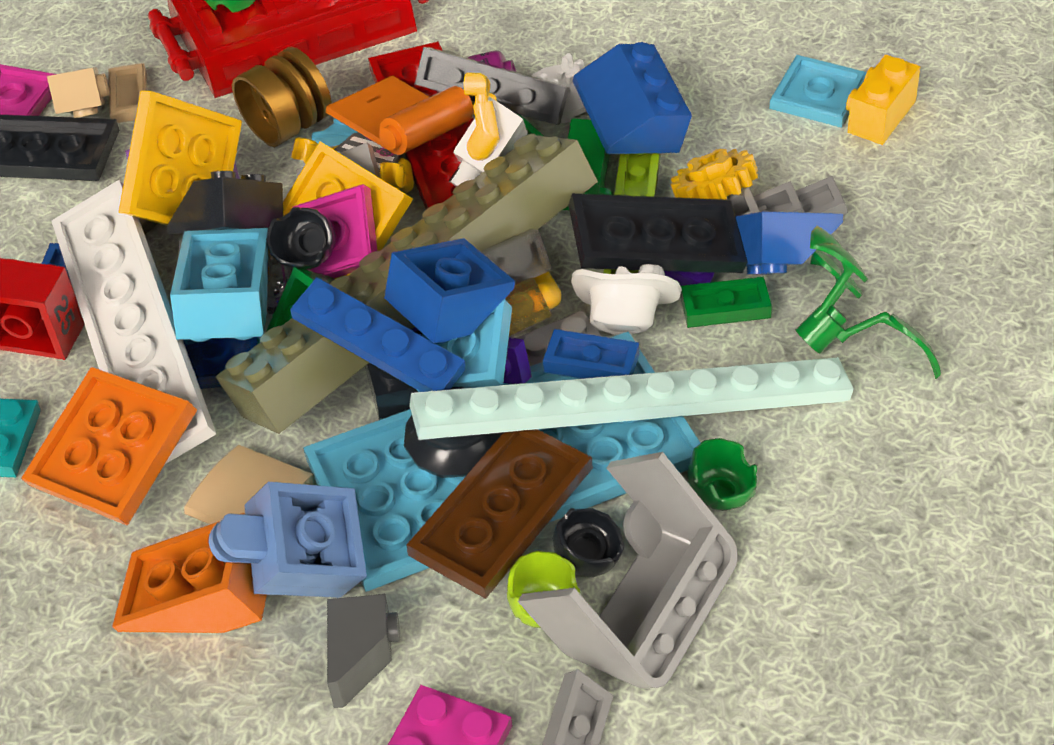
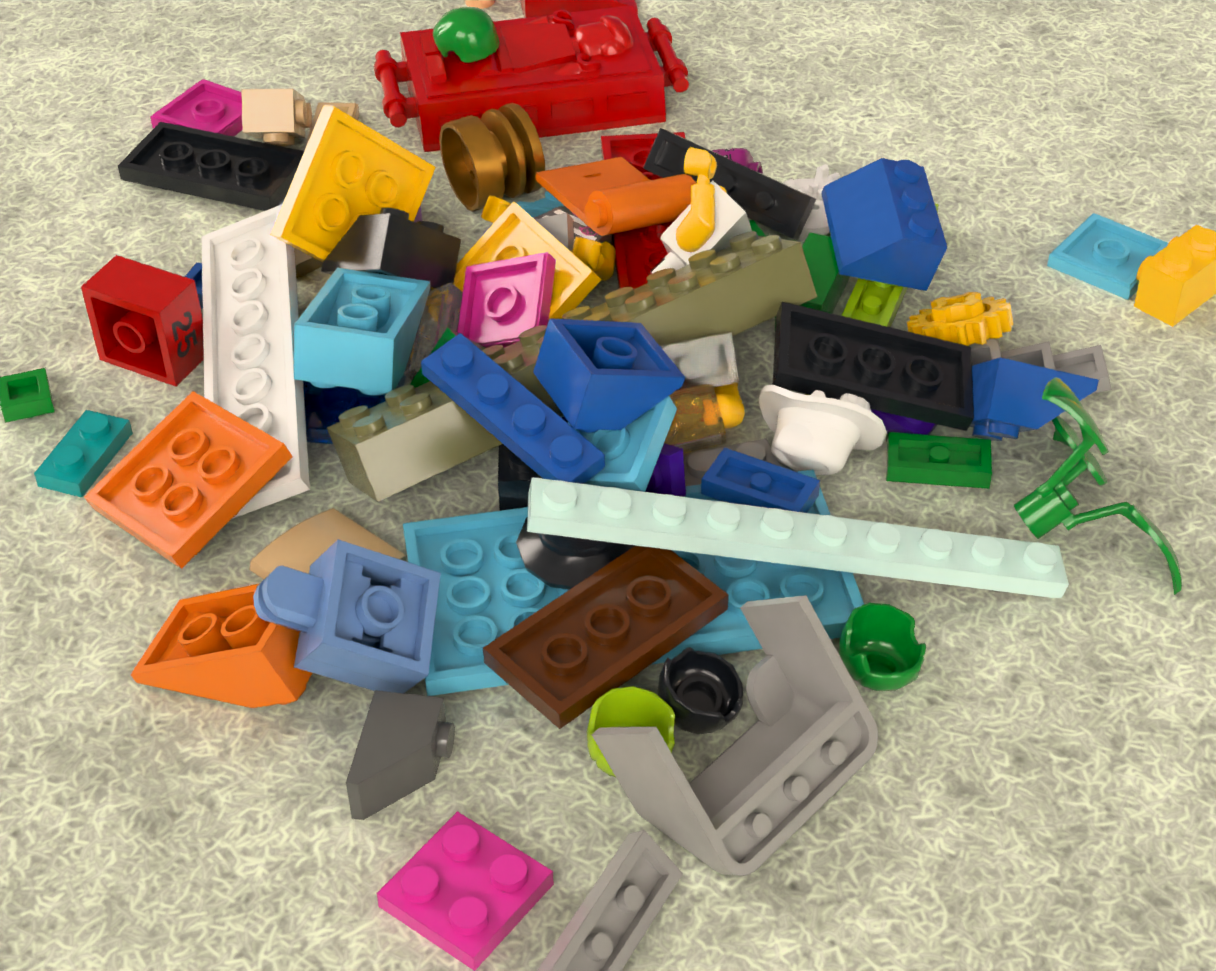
camera: 10 degrees right, 5 degrees down
black hair [266,207,336,270] -> none

